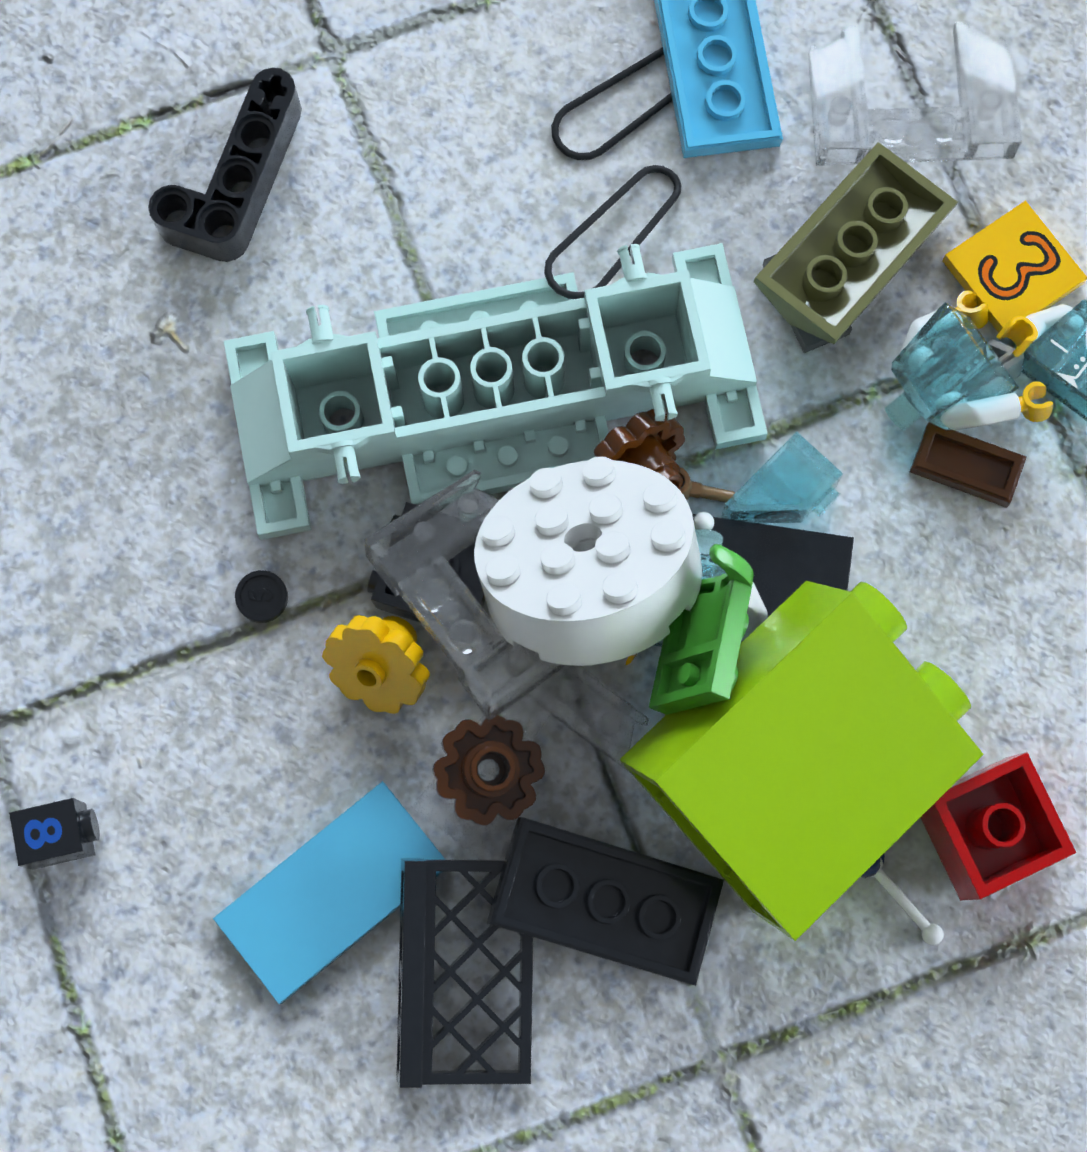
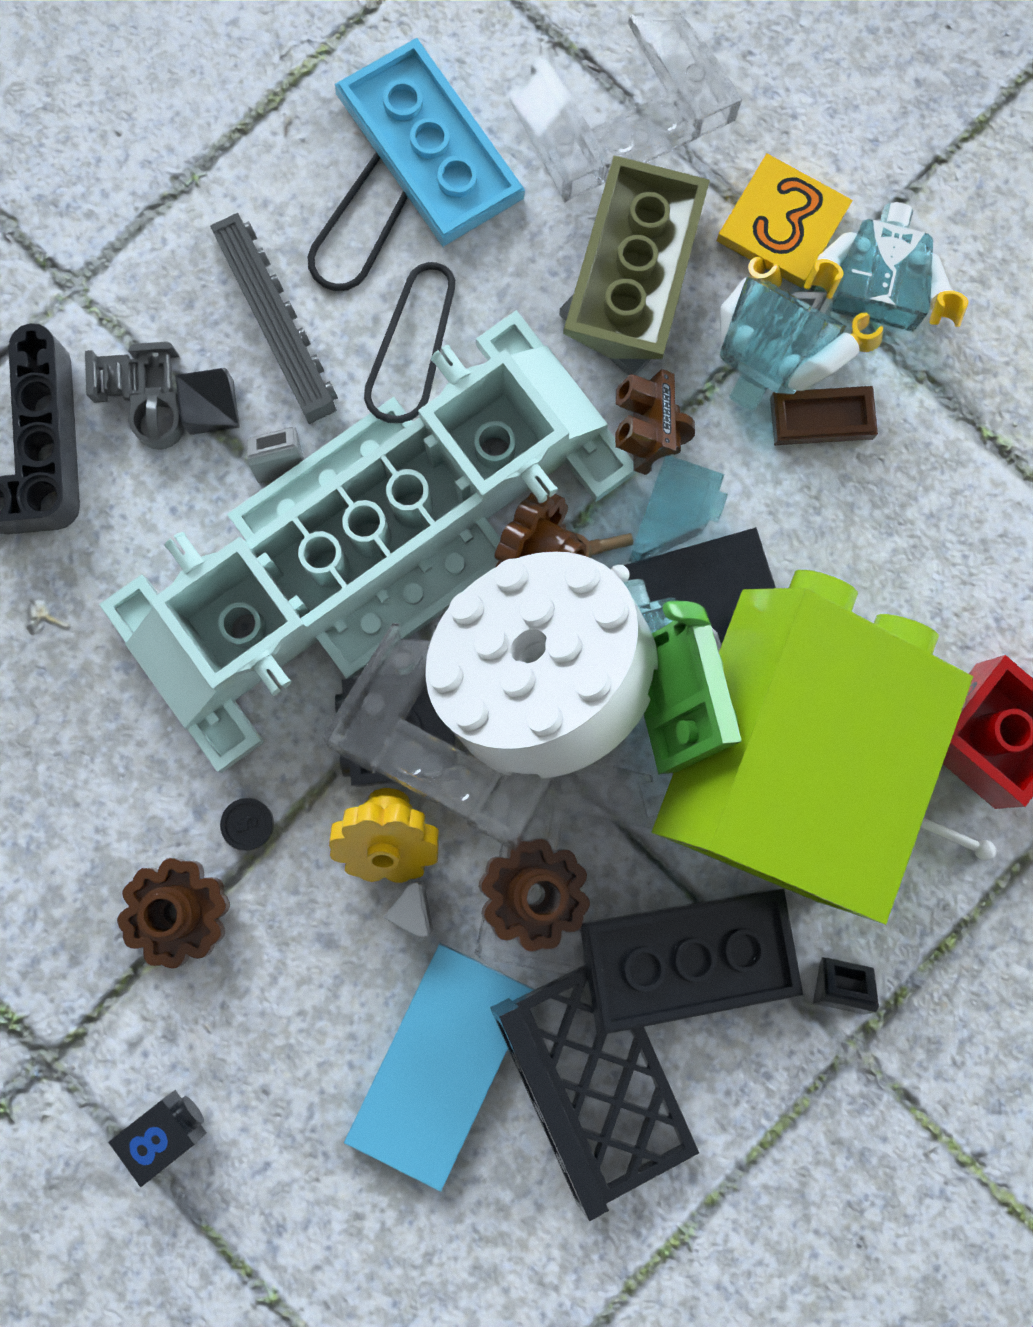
camera: 30 degrees left, 5 degrees up
none -> dark grey piece [85,342,184,450]
none -> reddish brown plant [117,858,230,969]
none -> black slope [175,368,240,435]
none -> dark grey piece [210,213,338,424]
none -> light grey slope [247,427,304,483]
none -> light grey slope [383,881,433,938]
none -> reddish brown hips [615,369,695,475]
none -> black slope [813,957,879,1015]

